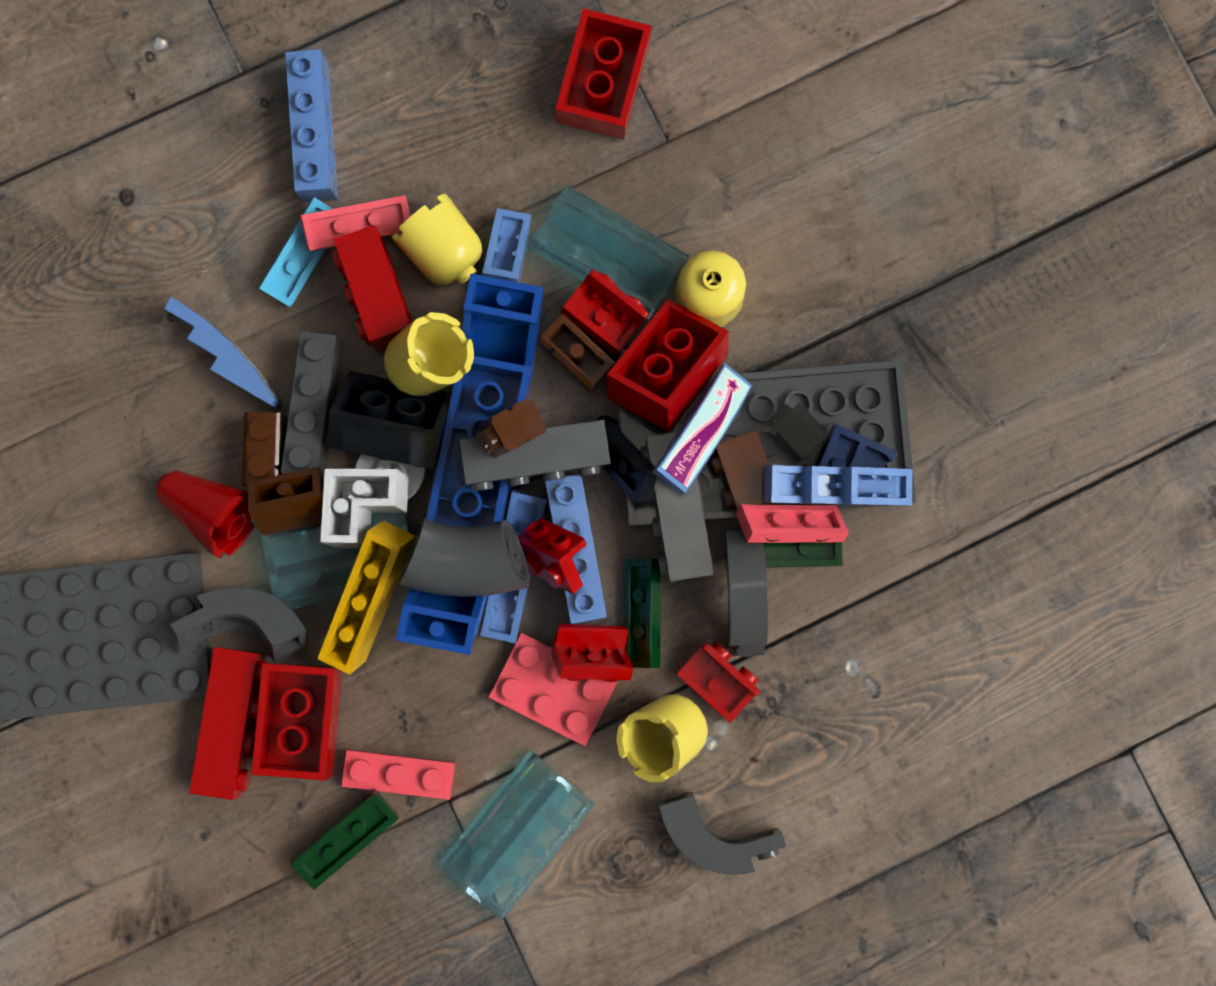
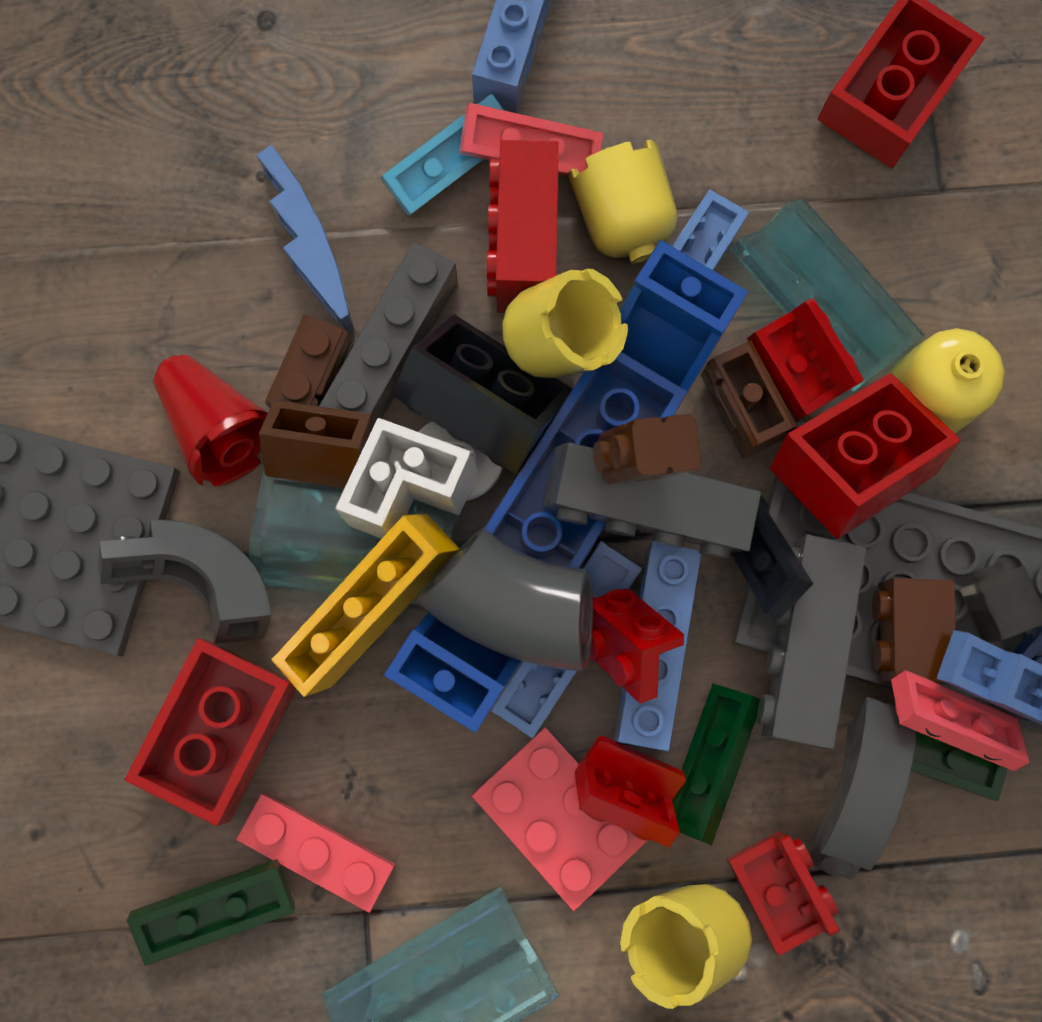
camera: 15 degrees right, 5 degrees down
red brick [189,647,267,800] -> none
slope [652,363,753,495] -> none

